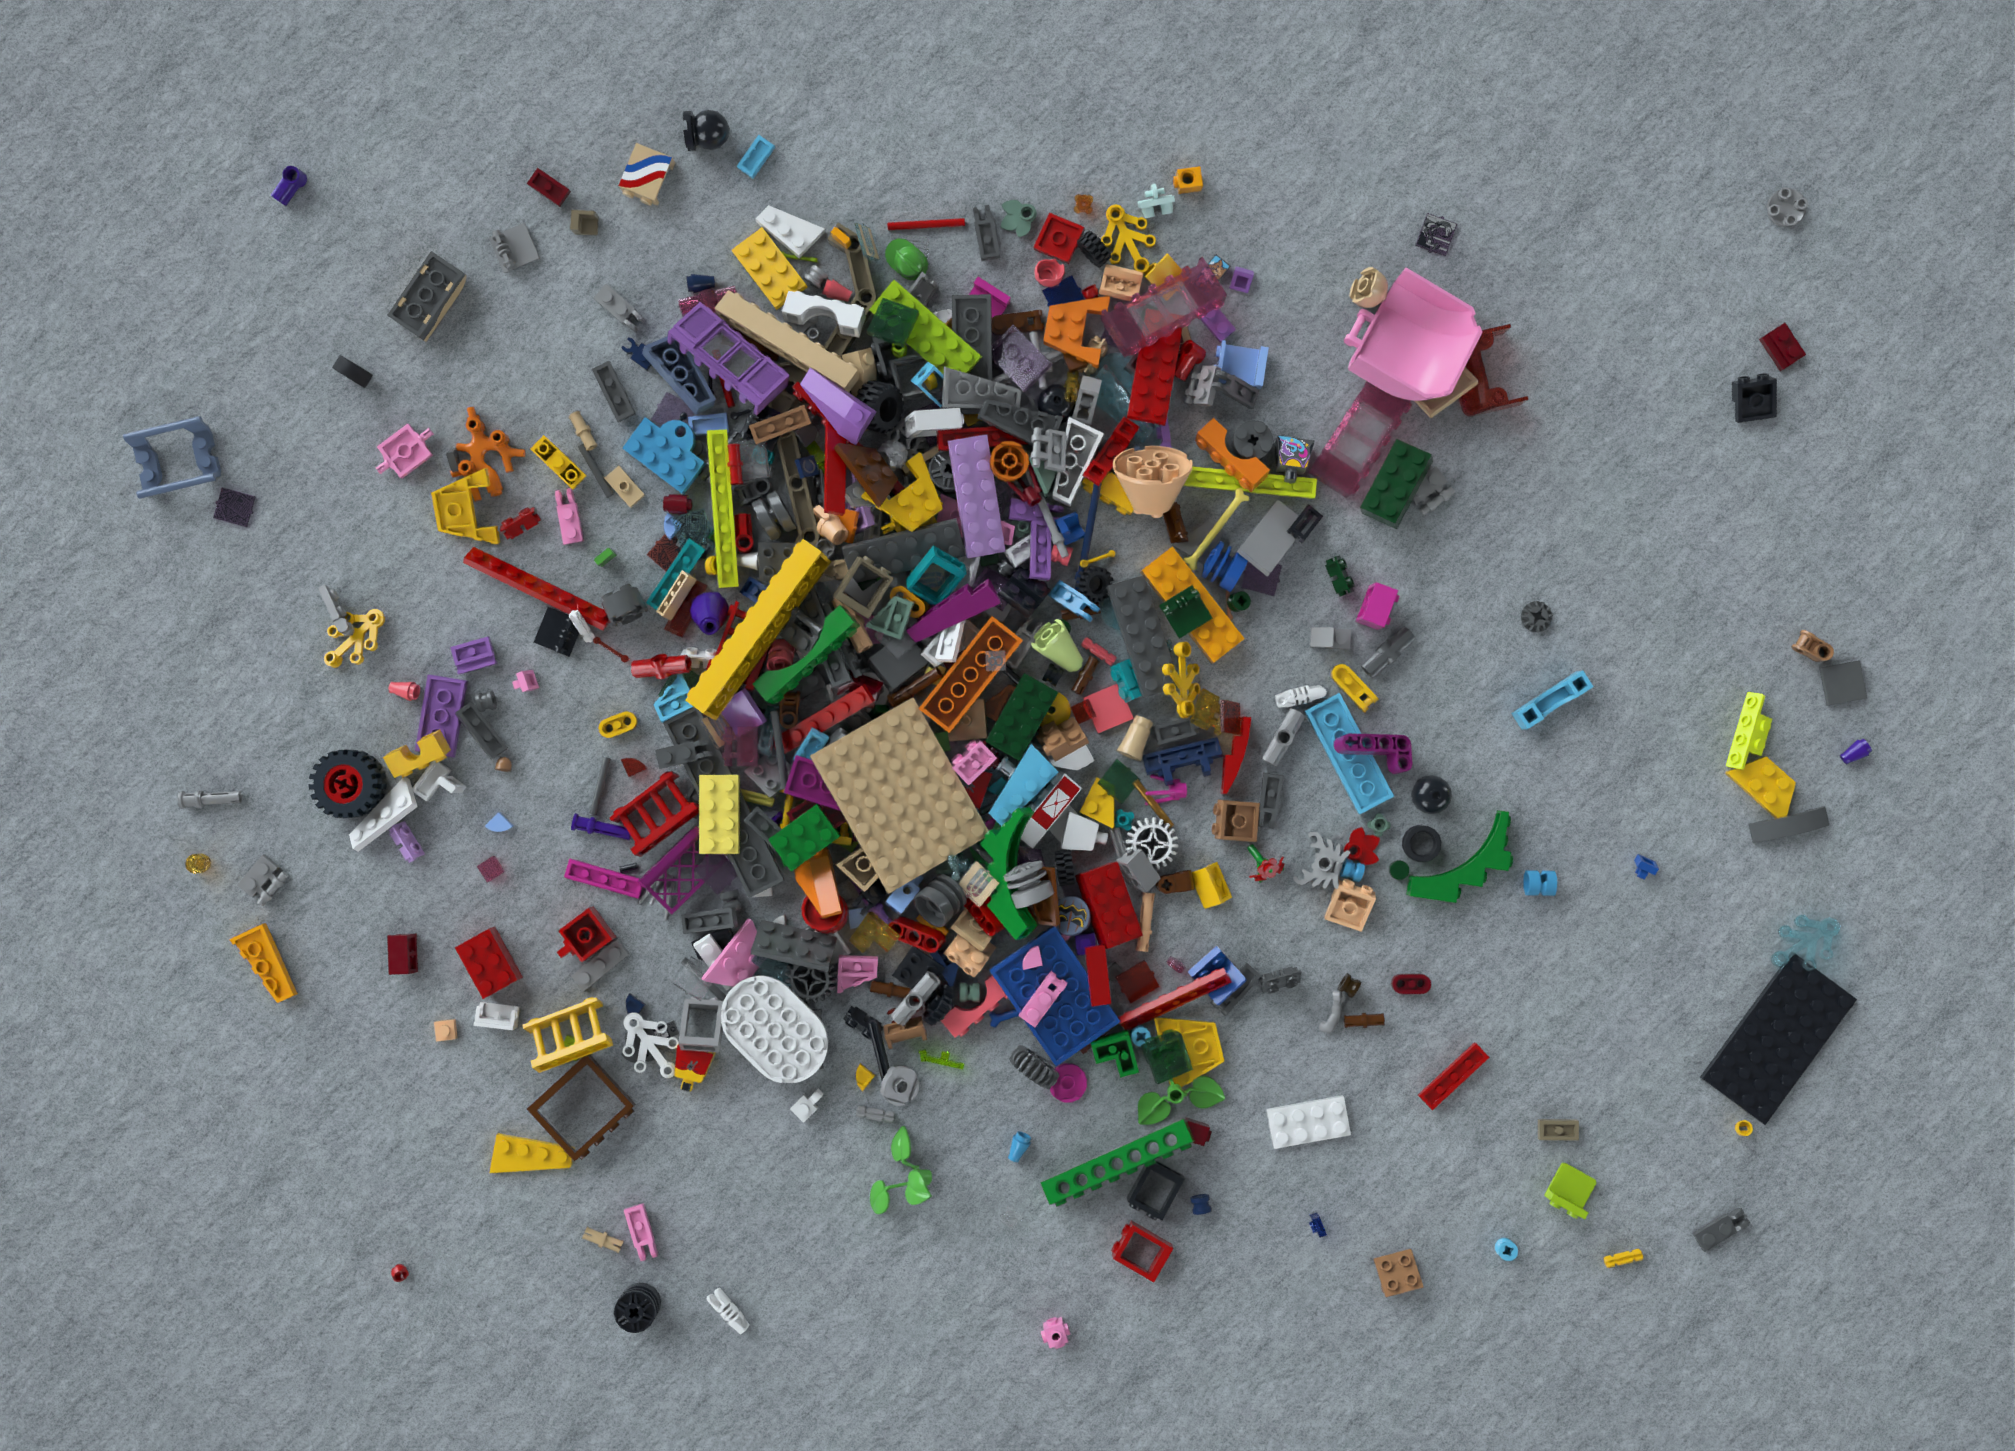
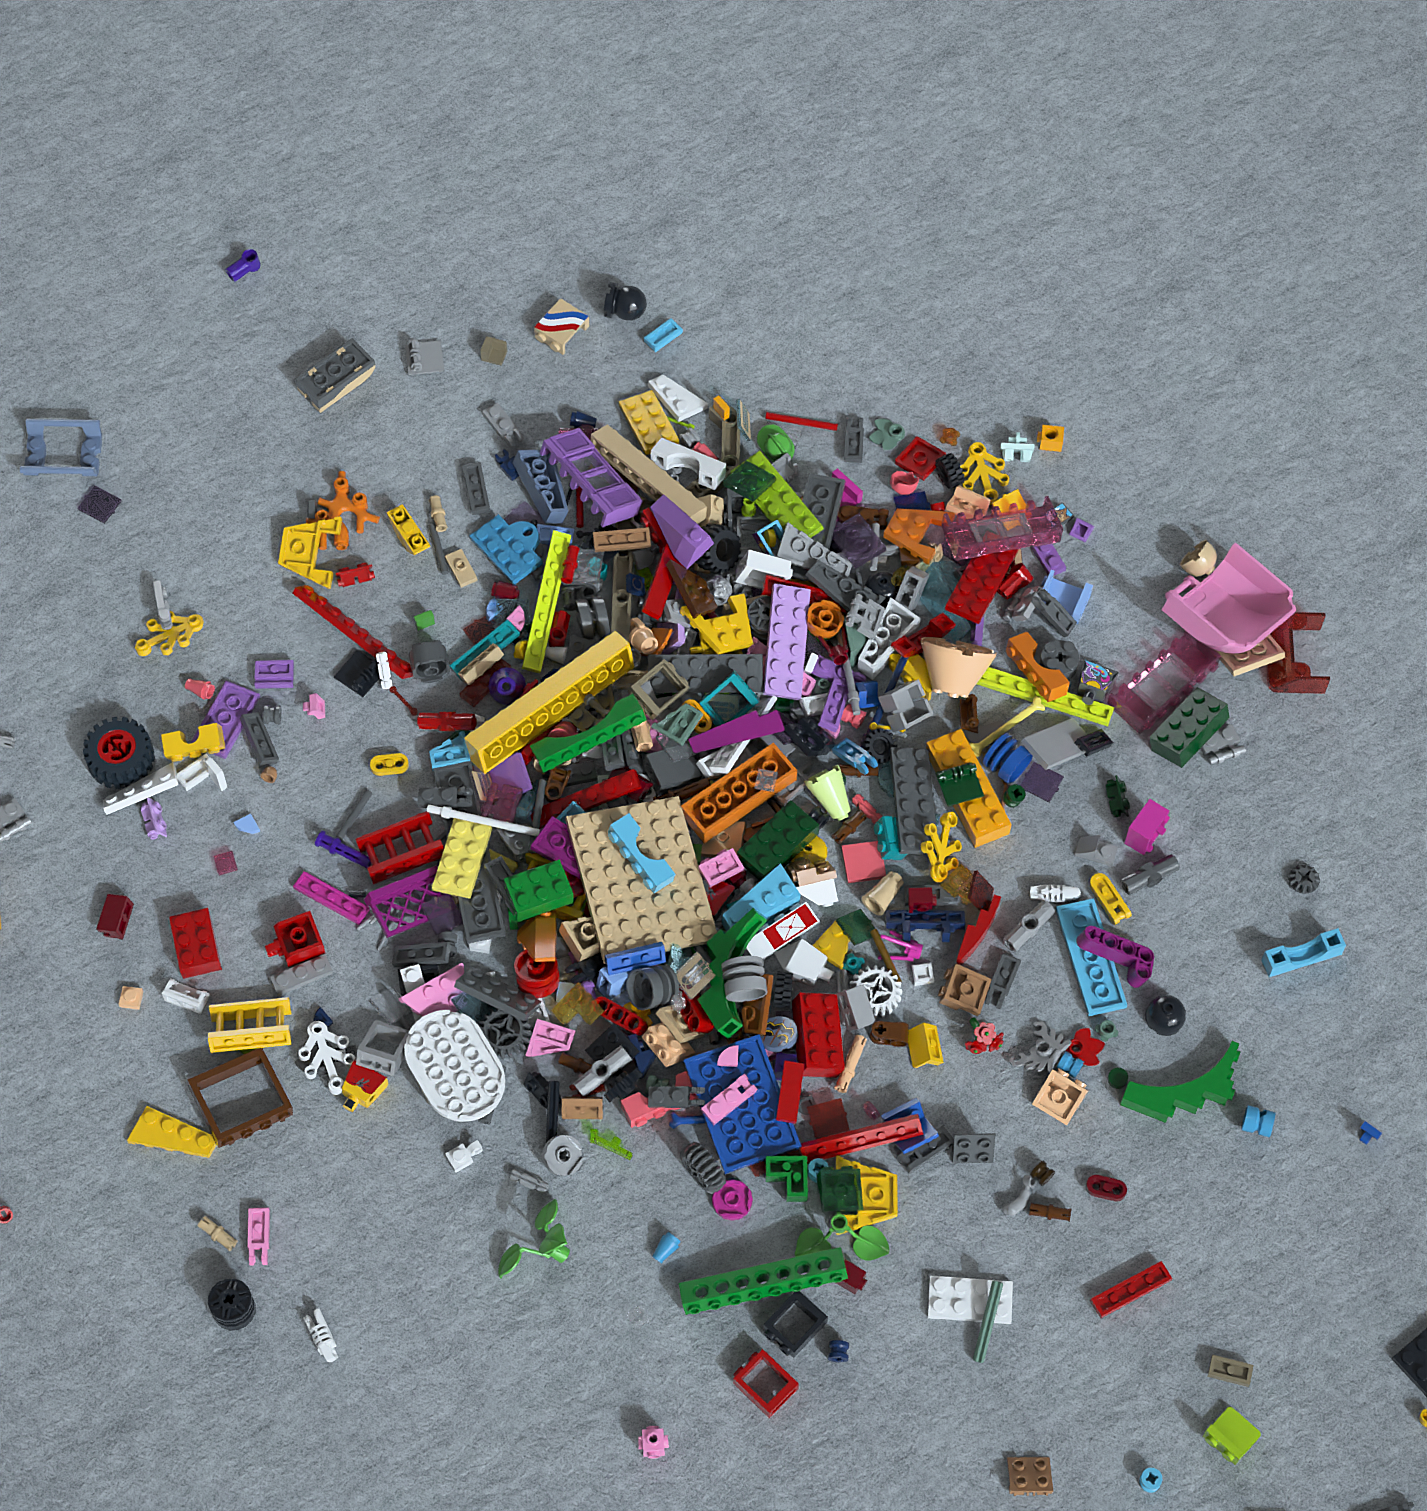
camera: 20 degrees right, 25 degrees down
black tyre [332,355,373,388] -> none
bright pink plate [375,424,434,479] -> none
dark red plate [527,167,571,207] -> none
bright pink hinge [555,488,584,545] -> none
clear red tile [621,758,647,777] -> none
yellow tile [856,1063,875,1091] -> none
clear red tile [1070,699,1096,725] -> none
clear blue plate [1309,1212,1327,1238] -> none
black tyre [1402,825,1442,862] -> none
piece [1415,213,1457,256] -> none
none -> white bar [427,805,541,836]
none -> bright pink tile [506,605,525,632]
none -> blue plate [605,942,666,976]
none -> medium azure arch [607,813,676,893]
none -> dark grey hinge [648,1086,705,1108]
none -> clear plate [671,991,686,1015]
none -> white tile [804,653,818,675]
none -> light grey piece [878,679,933,732]
none -> dark red brick [908,887,937,913]
none -> white tile [911,963,934,986]
none -> sand green axle [973,1280,1003,1363]

